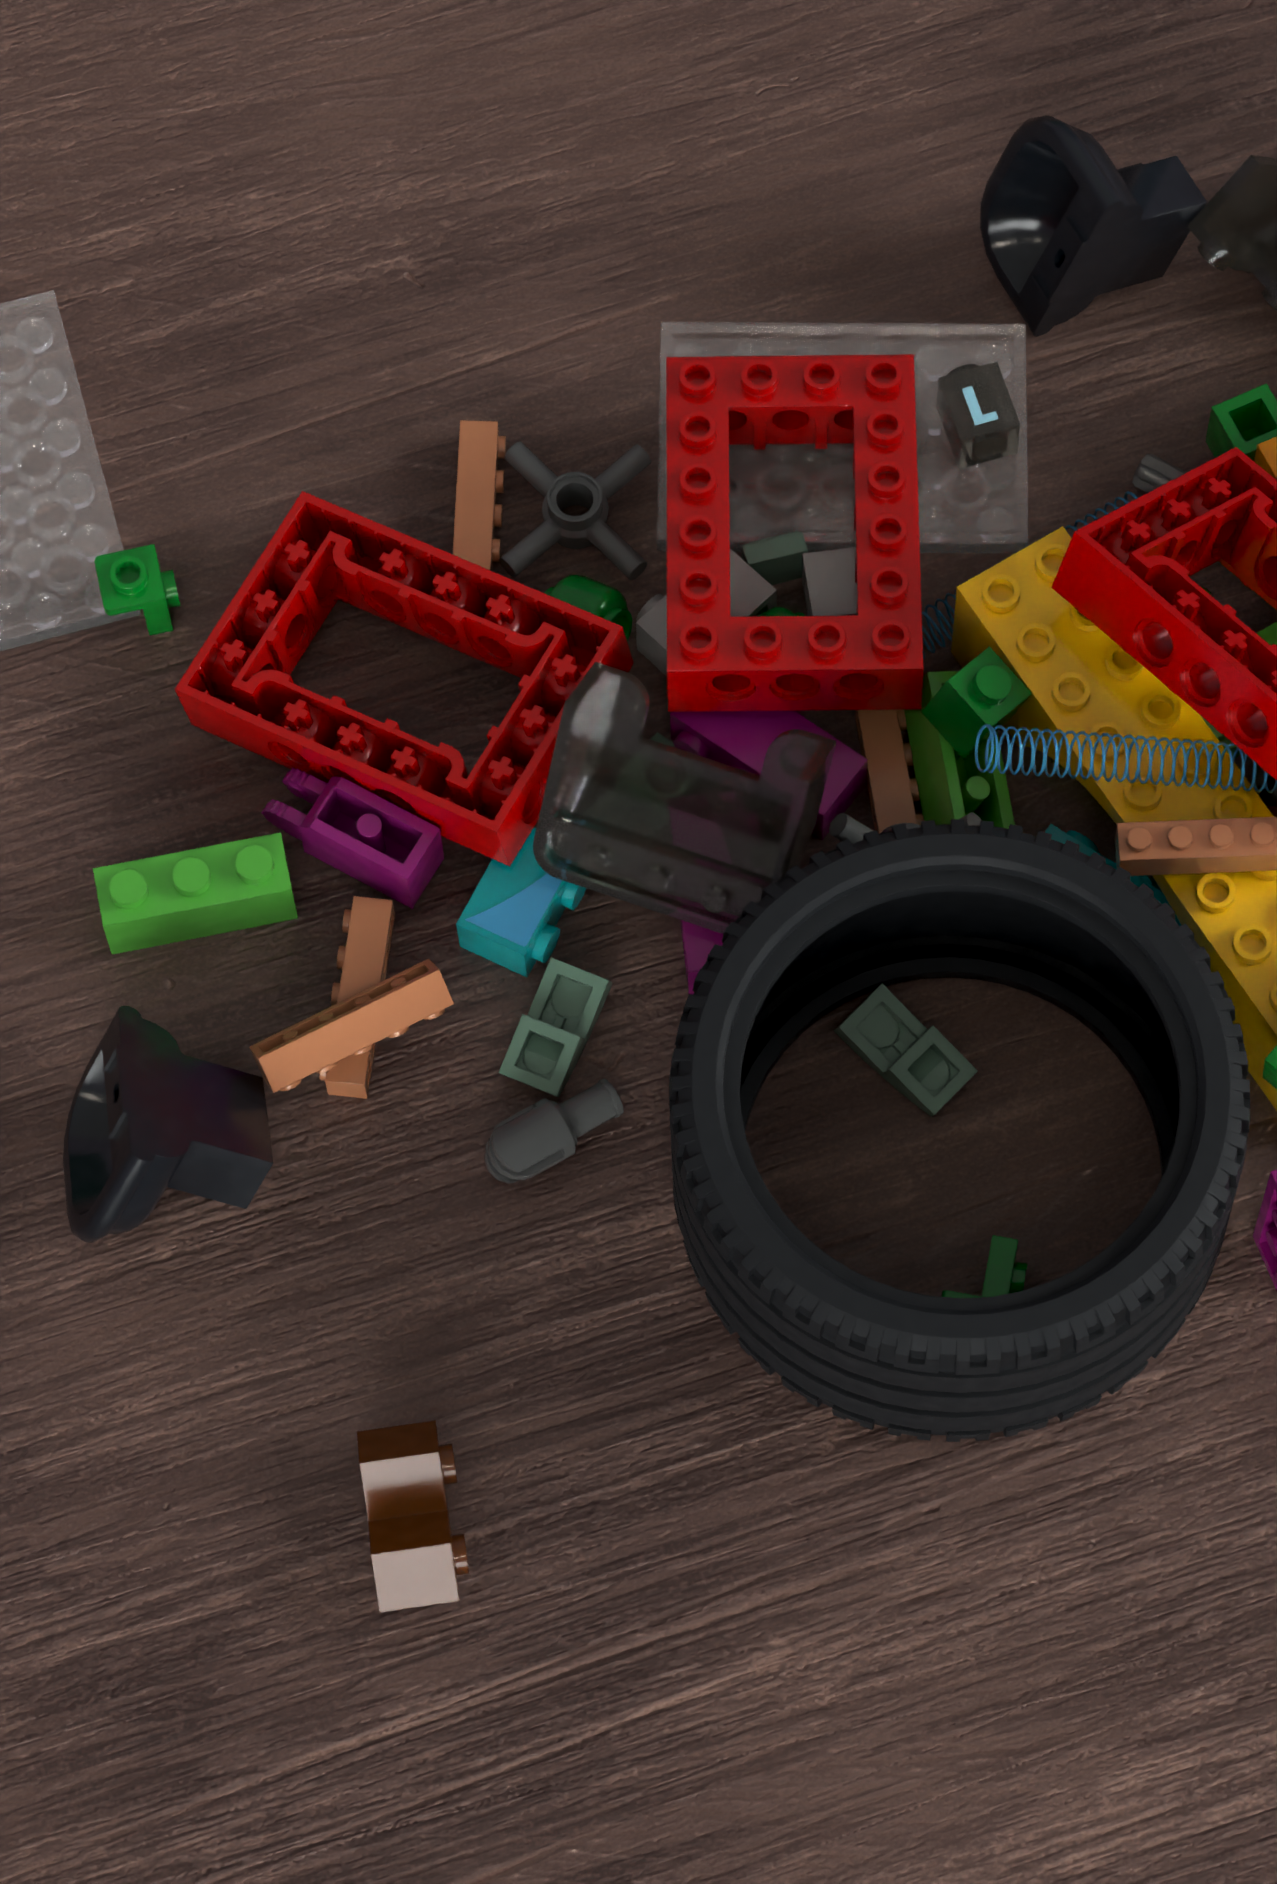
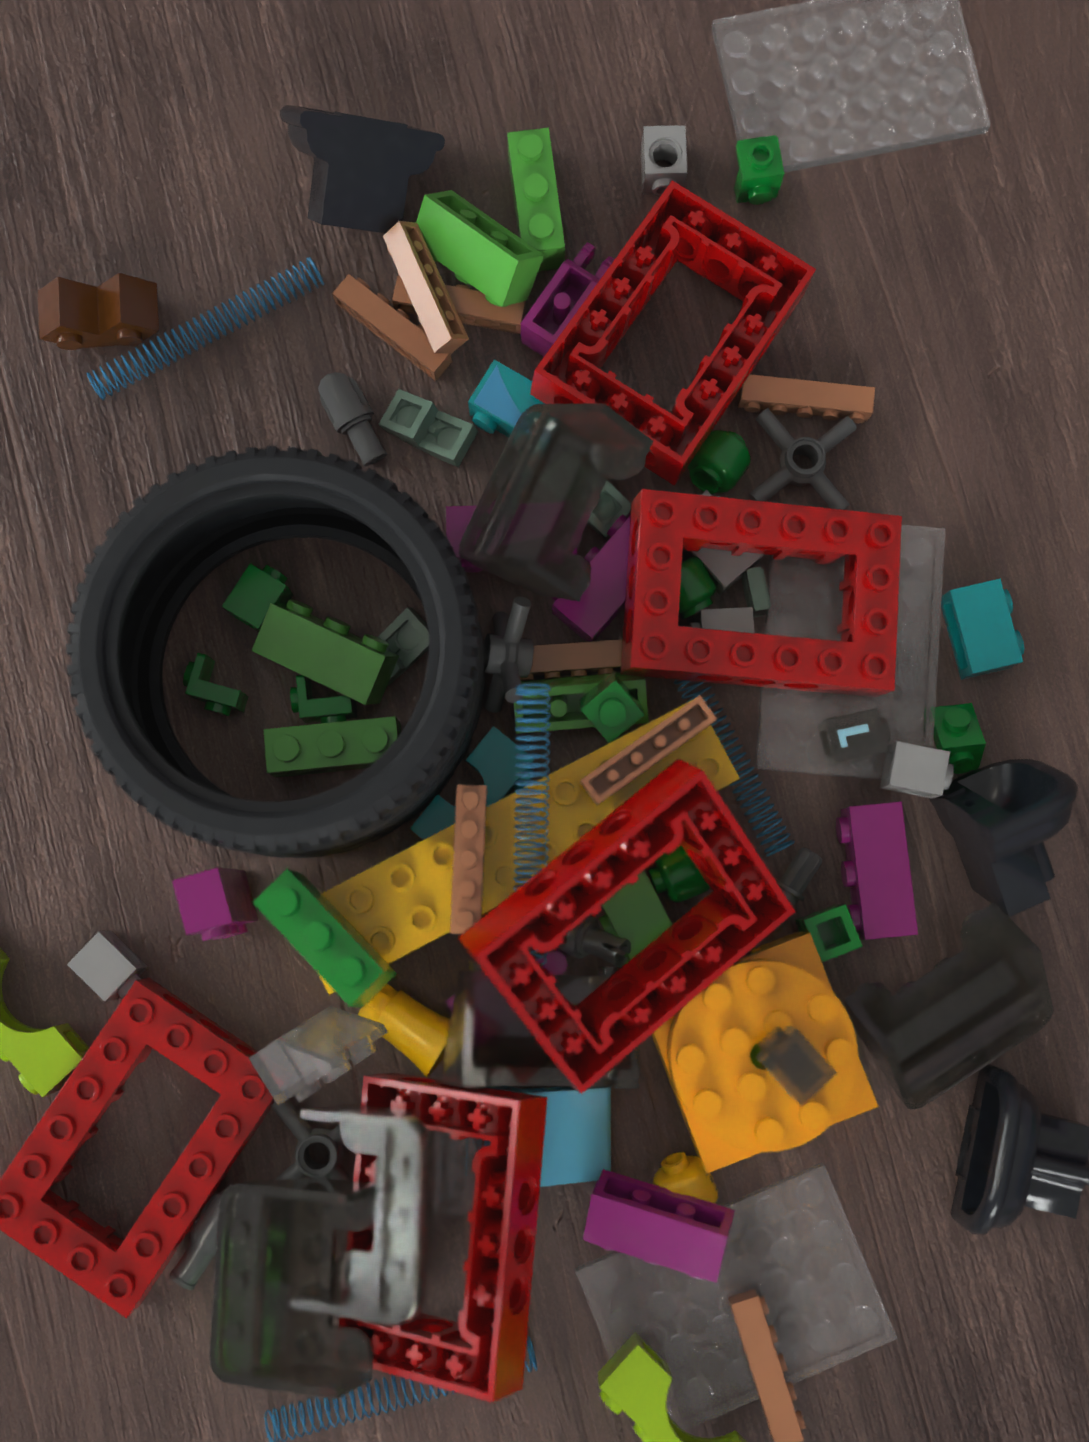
camera: 90 degrees right, 15 degrees up
none -> dark azure piece [87,257,324,400]
none -> green brick [222,563,294,632]
none -> bright green brick [251,599,399,705]
none -> bright green brick [263,716,401,777]
none -> green bracket [290,675,357,724]
none -> nougat piece [332,274,452,381]
none -> bright green brick [416,190,544,307]
none -> nougat piece [580,695,717,806]
none -> light grey brick [641,125,687,197]
none -> magenta brick [836,802,918,940]
none -> light grey brick [880,741,953,799]
none -> green bracket [927,703,986,774]
none -> teal brick [939,578,1025,680]

